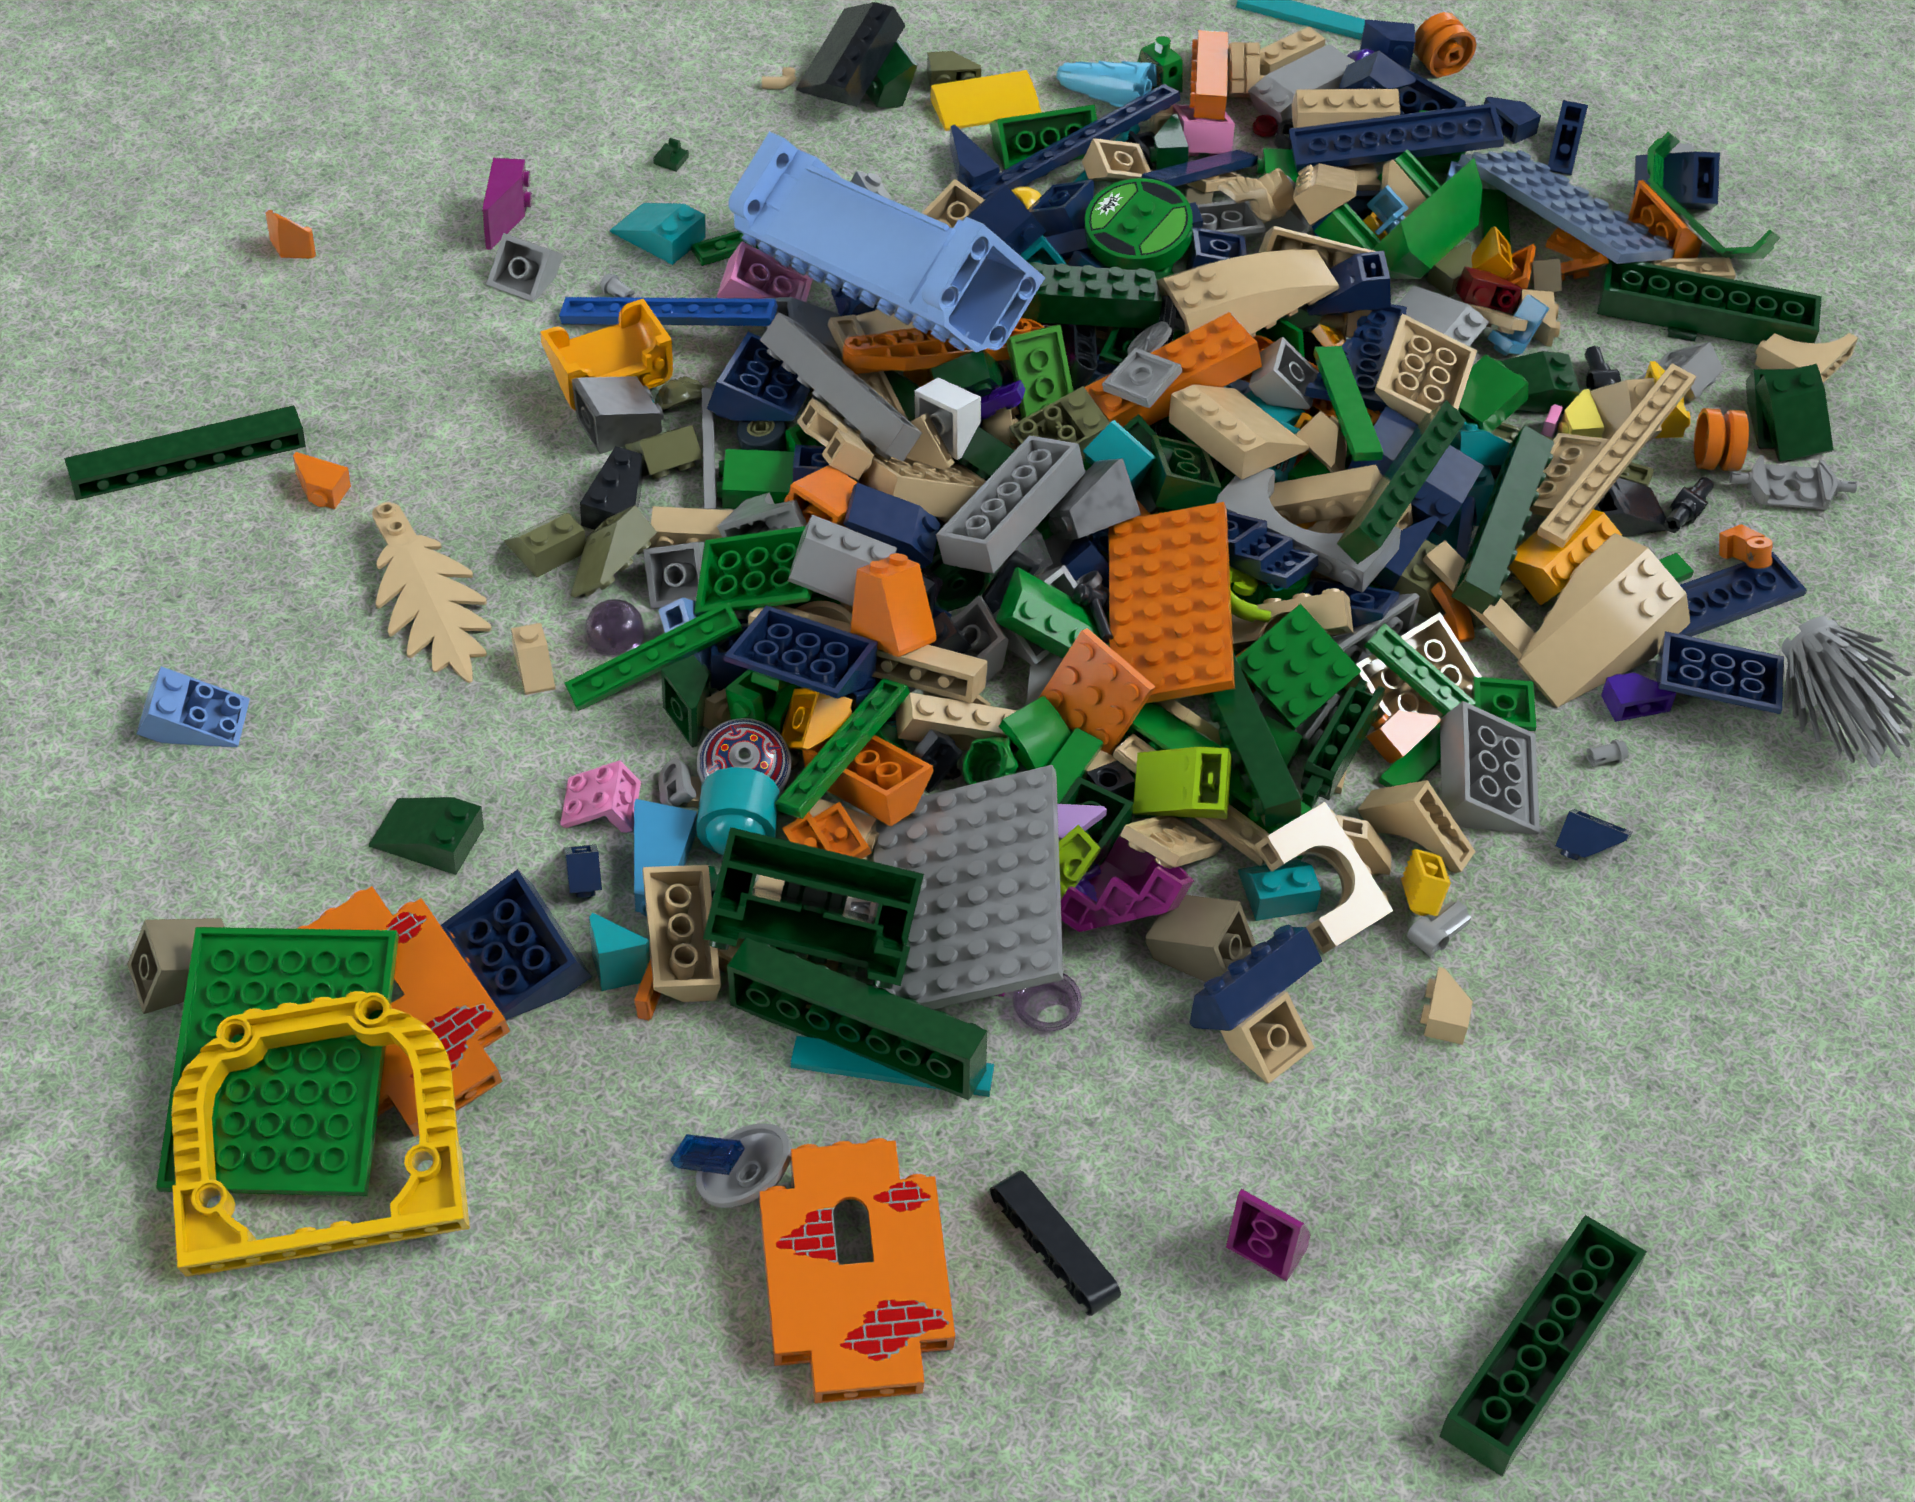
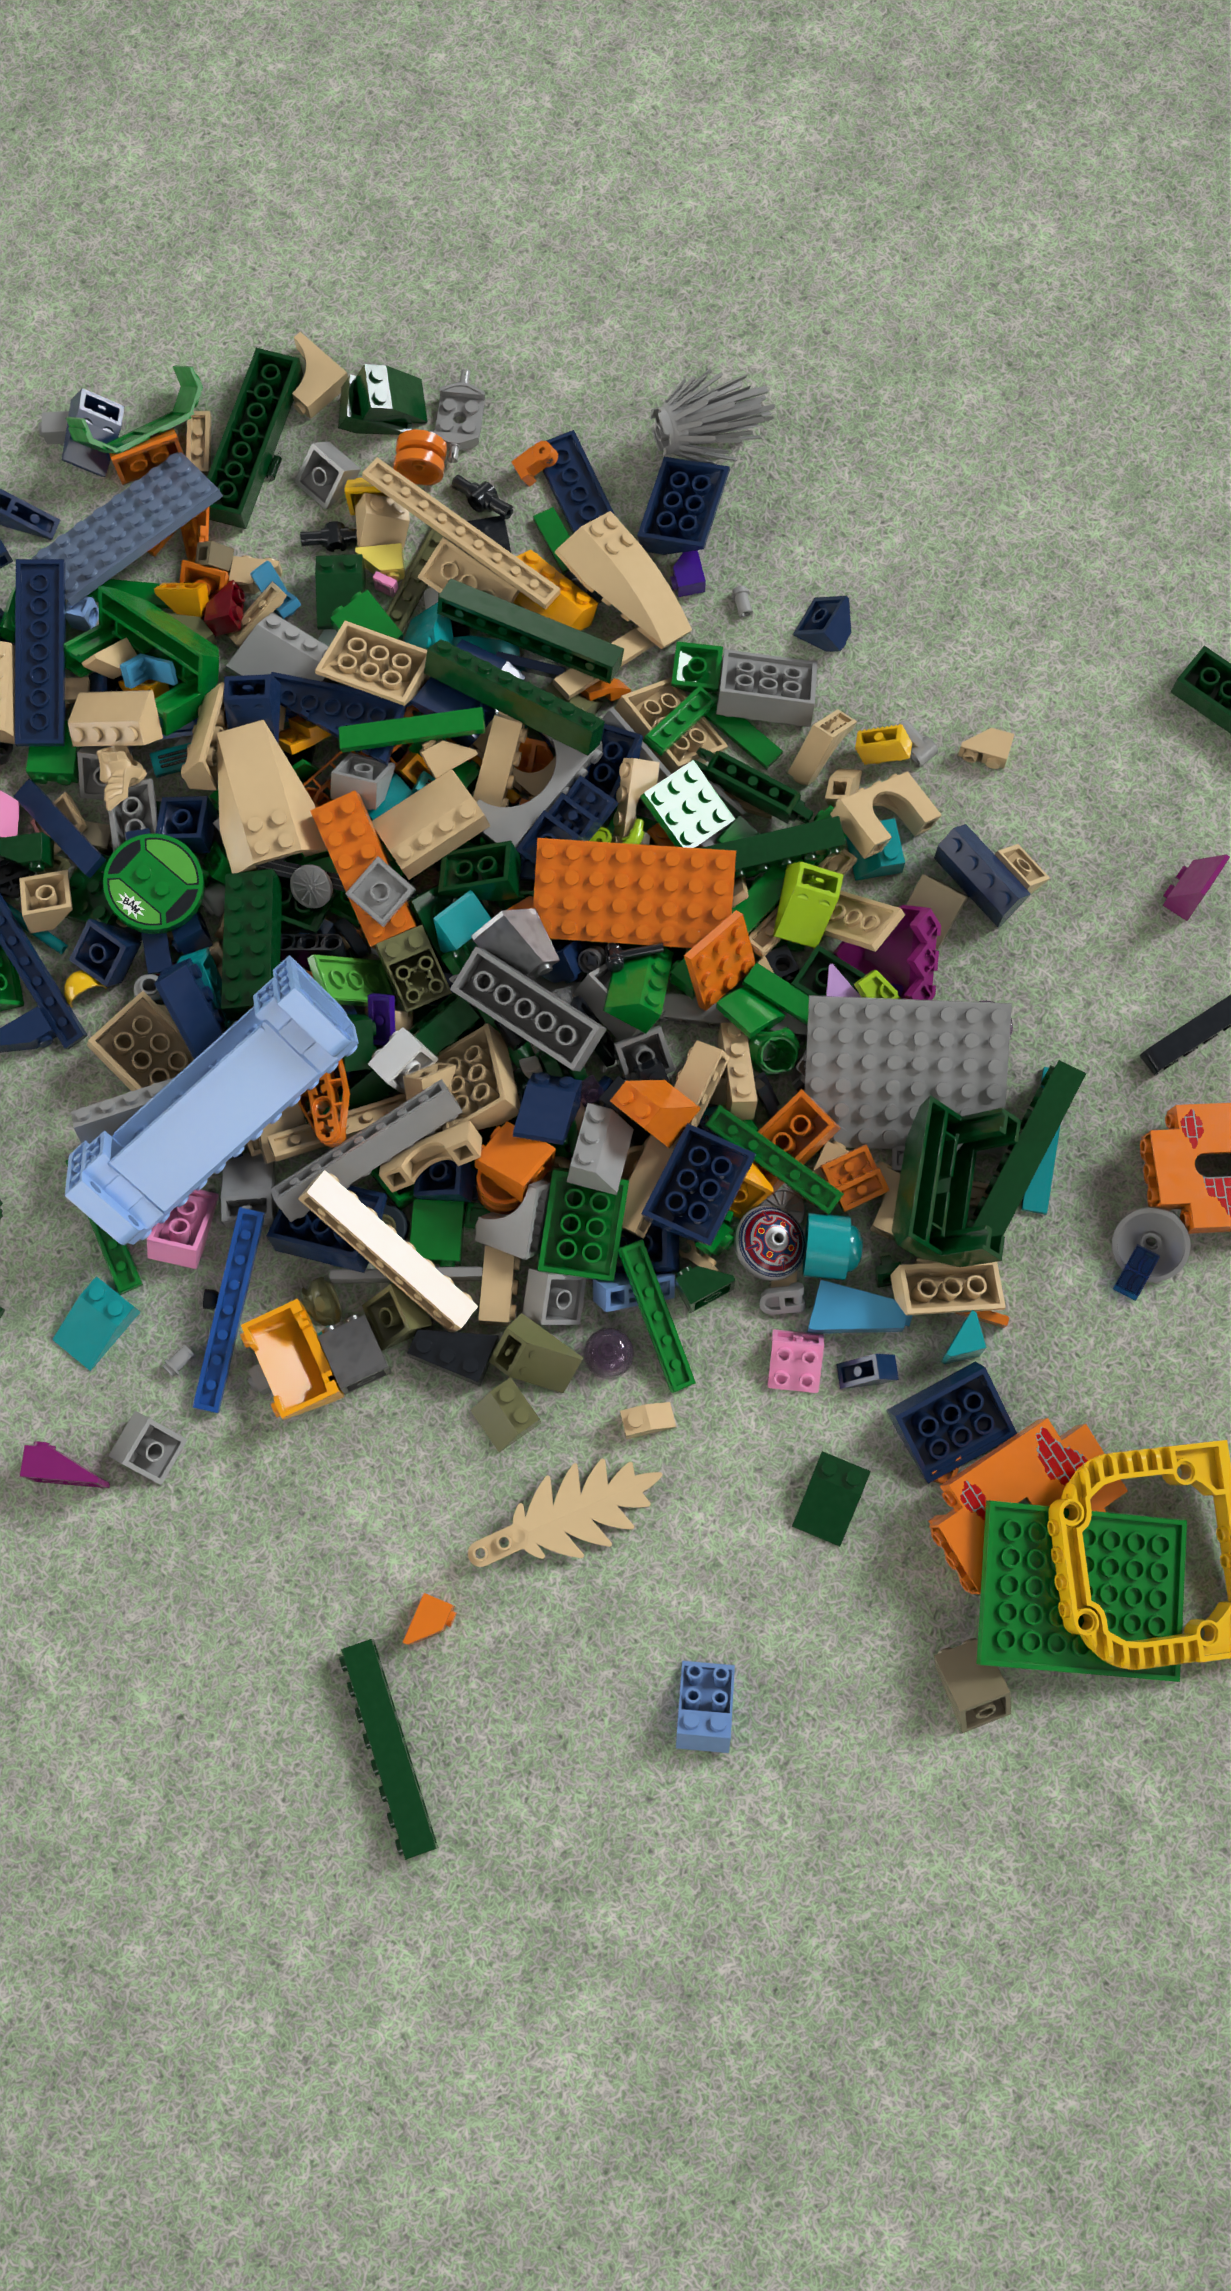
camera: 80 degrees left, 25 degrees up
orange slope [265,210,316,259] -> none
slope [1366,710,1442,764] -> none
none -> brick [298,1170,478,1332]

